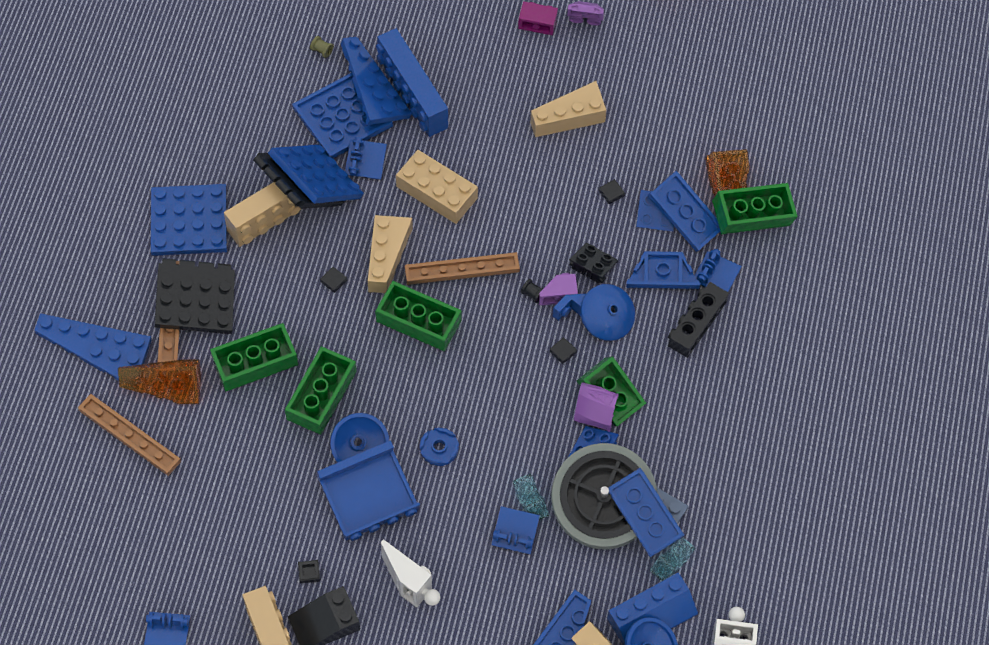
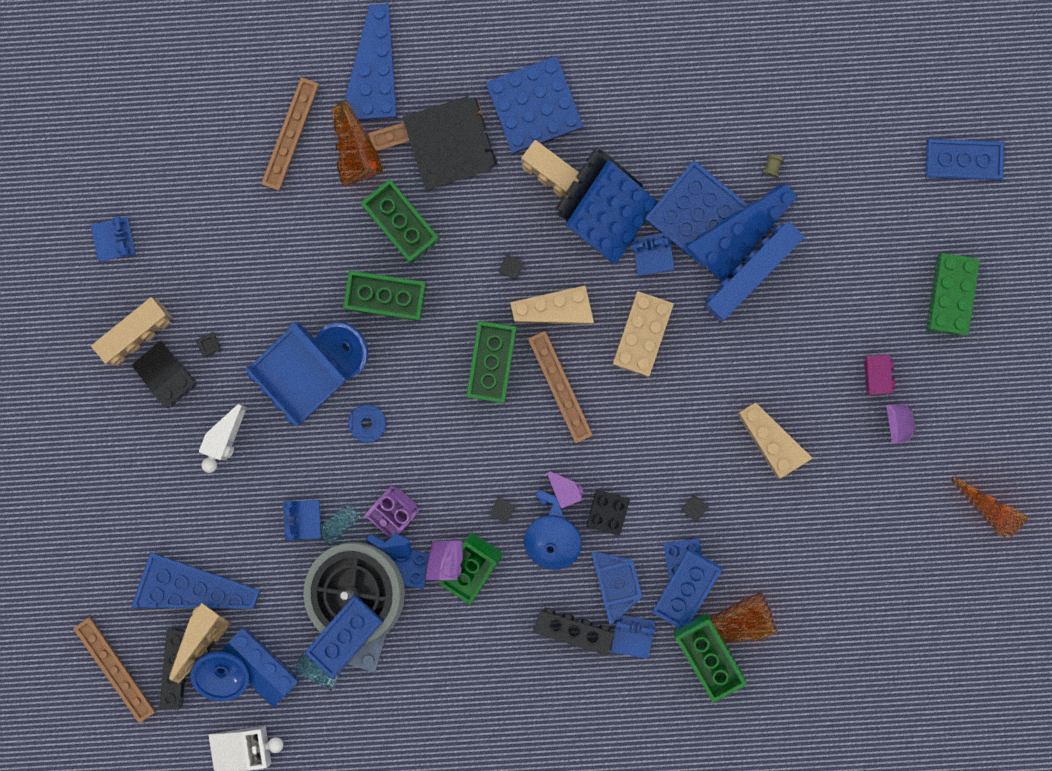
camera: 80 degrees right, 25 degrees up
black bush [520,279,544,303] -> none
none -> medium lavender slope [363,486,419,538]
none -> blue slope [366,533,412,558]

